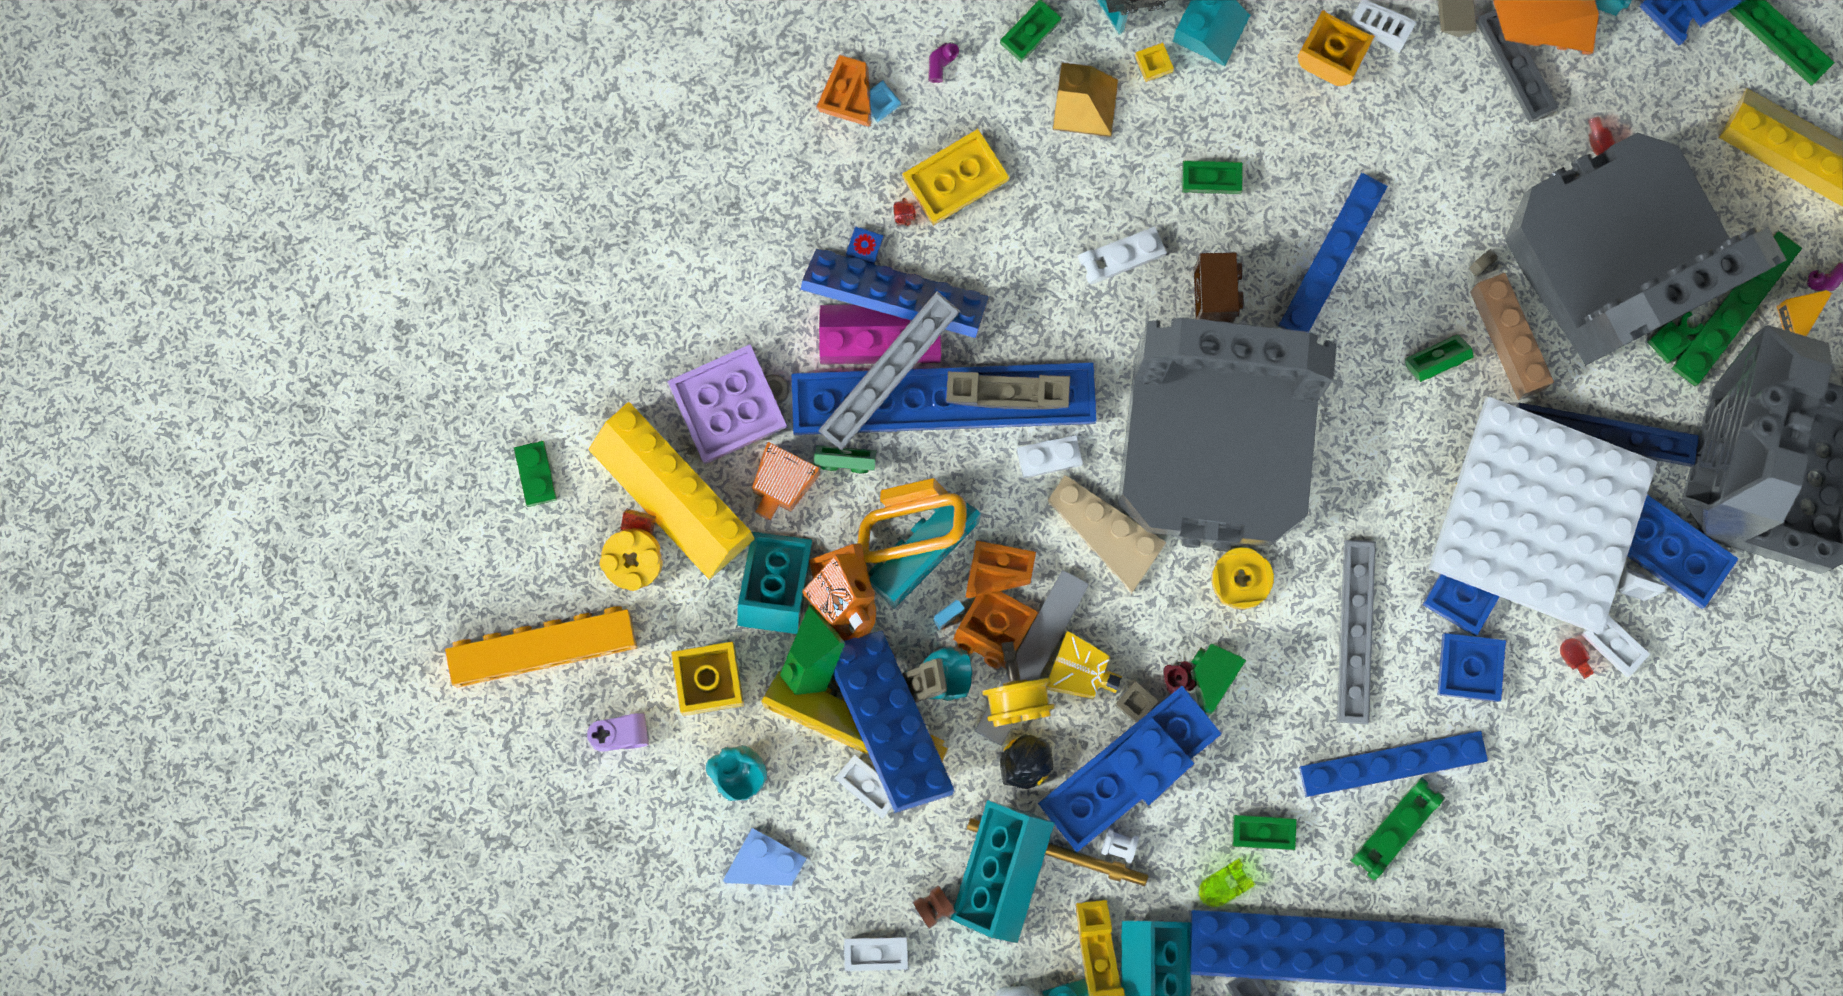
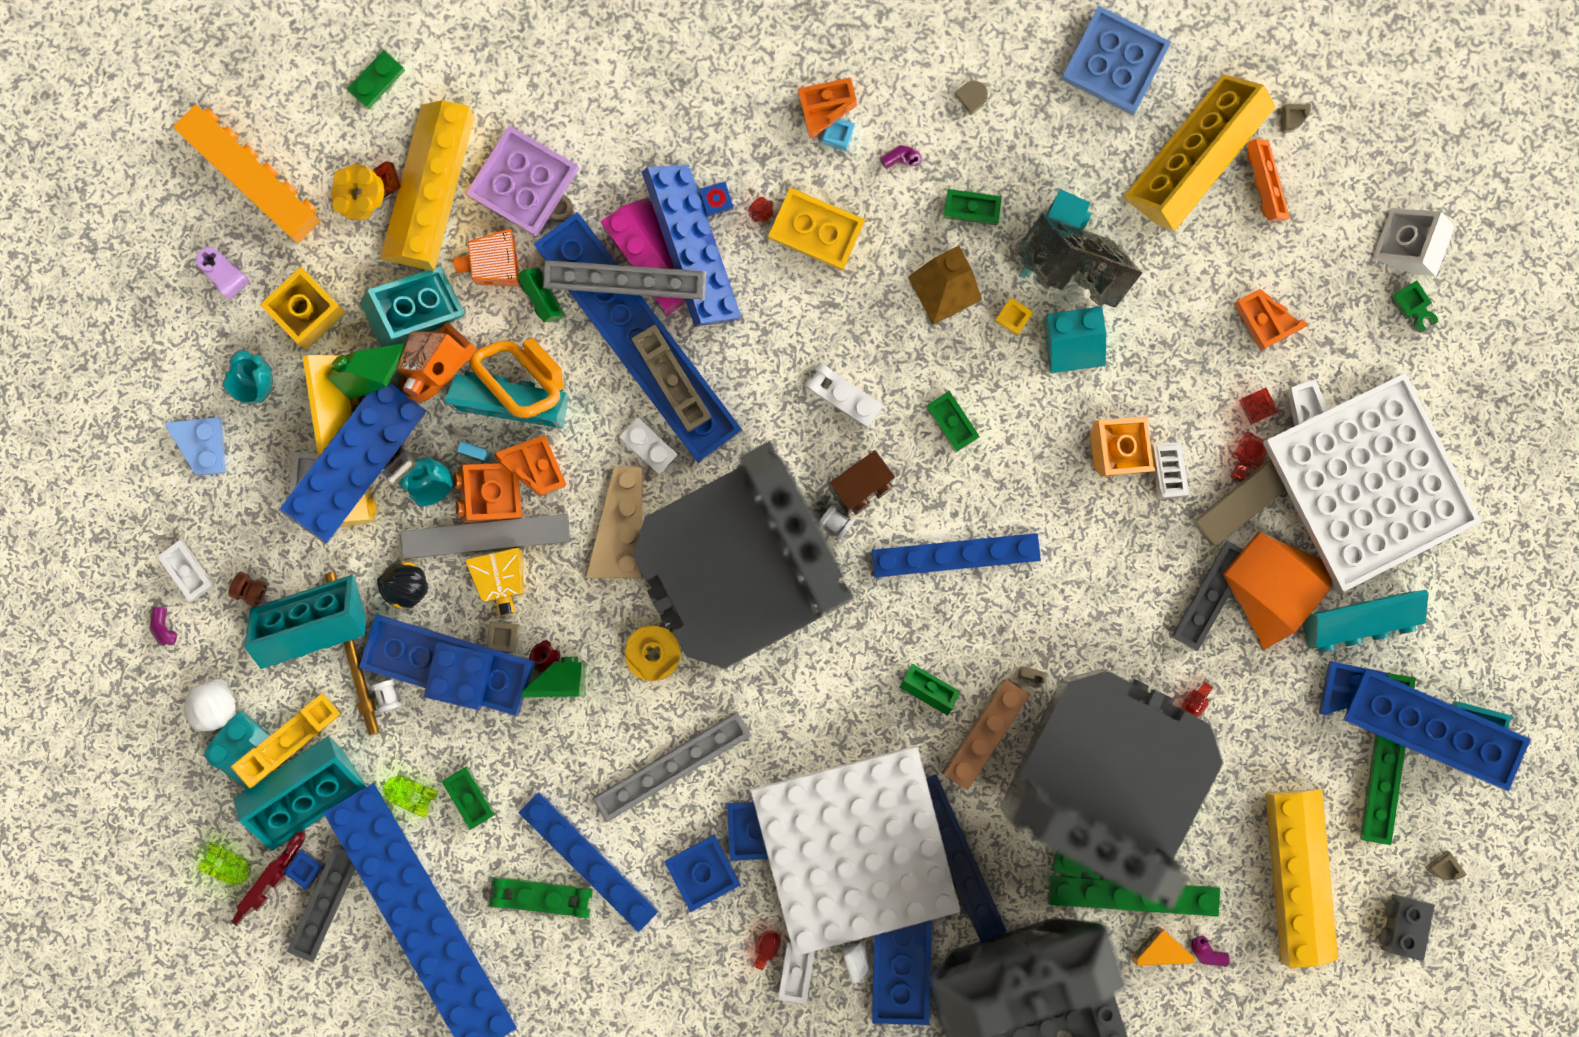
camera: 55 degrees right, 5 degrees up
yellow wheel [982,641,1055,727] -> none

